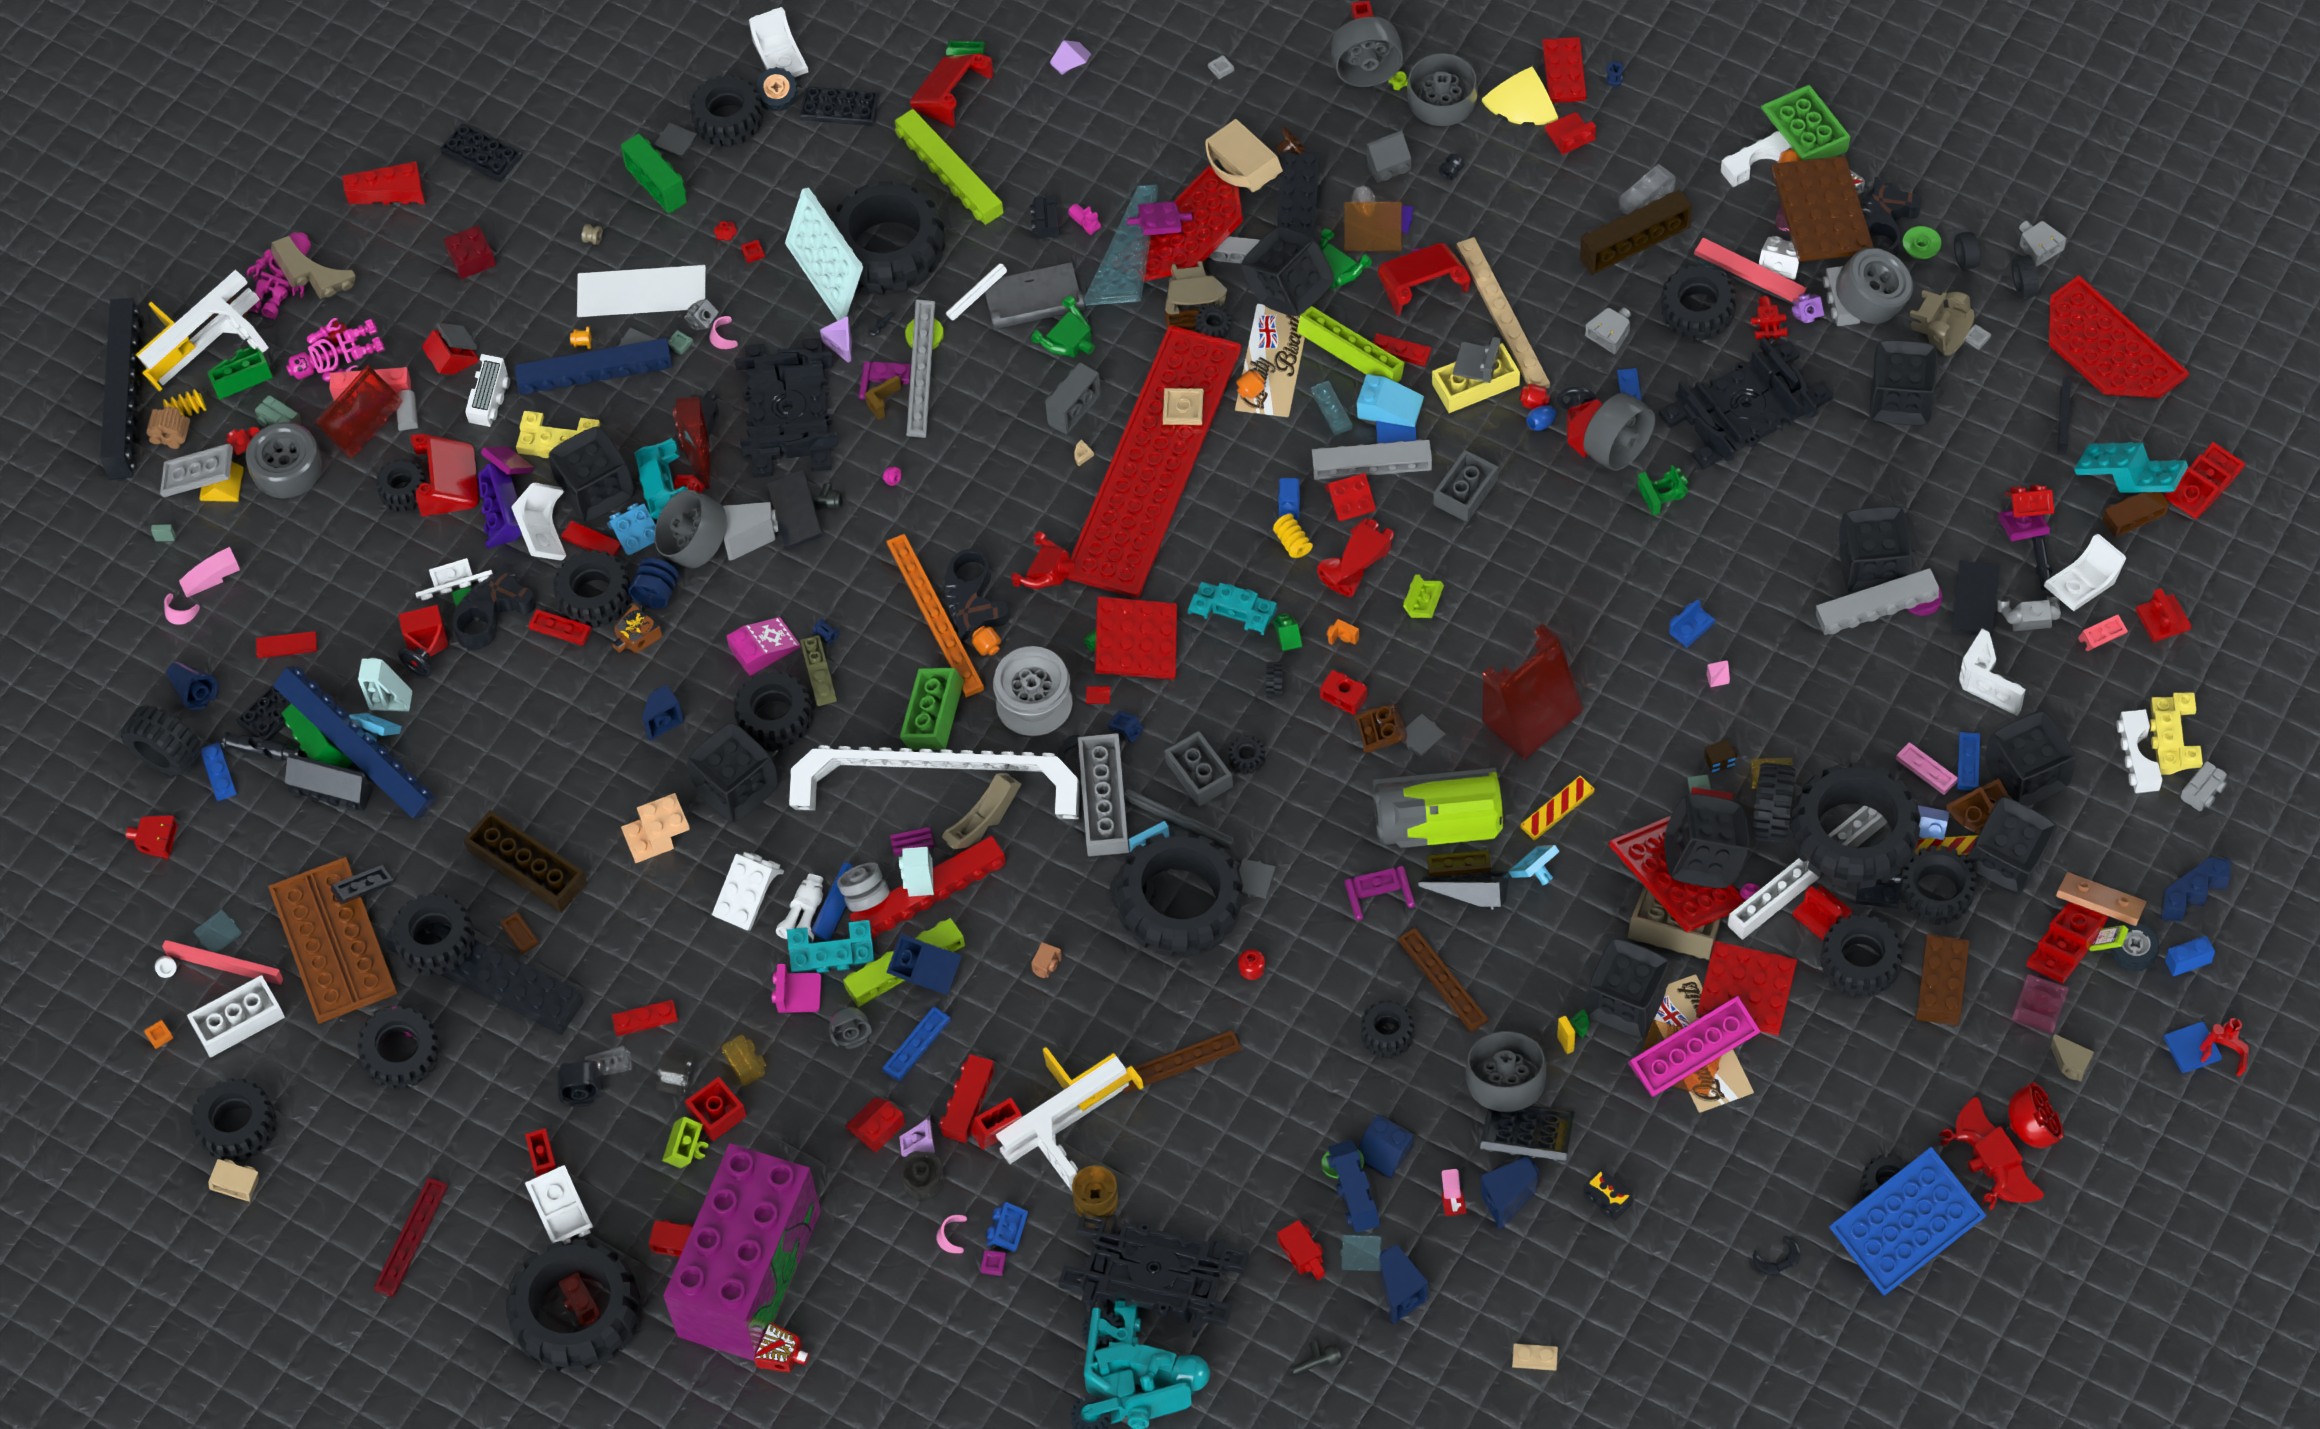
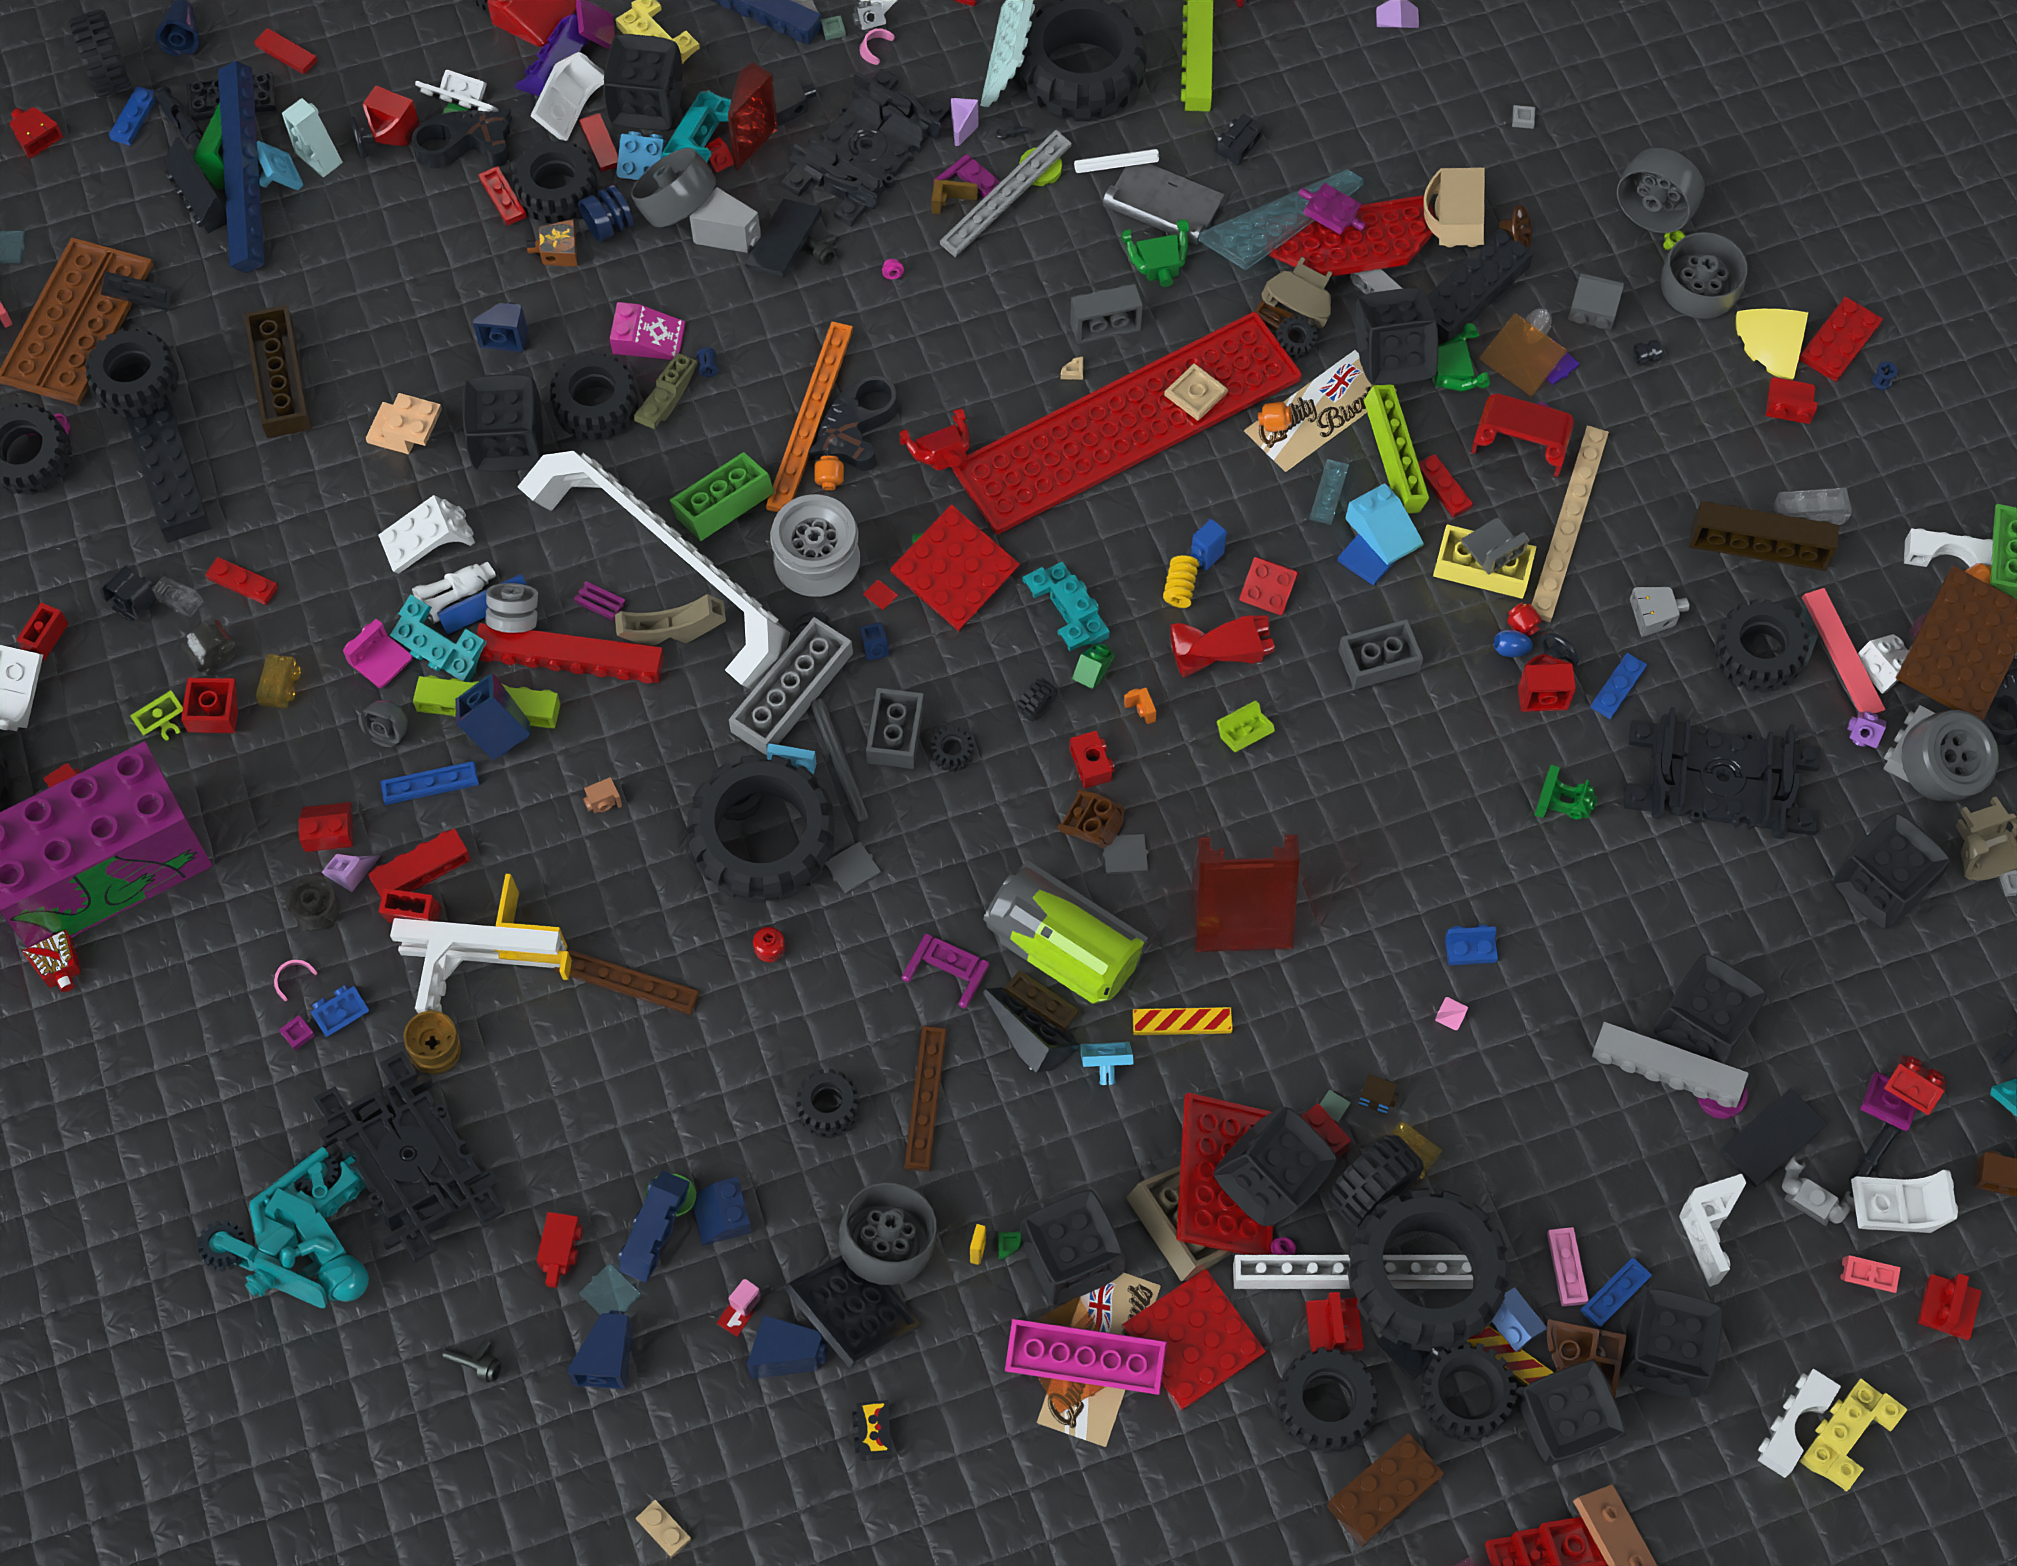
camera: 35 degrees right, 5 degrees up
reddish brown tile [500,912,539,955] -> none
light aqua wedge [899,847,934,896] -> none
dark pink bar [1068,204,1101,235] -> none
light grey brick [1312,439,1432,480] -> none
red brick [1351,0,1373,20] -> none
dark grey wheel [1583,392,1655,471] -> none
red piece [1750,296,1788,340] -> none
light grey brick [2181,761,2227,811] -> none

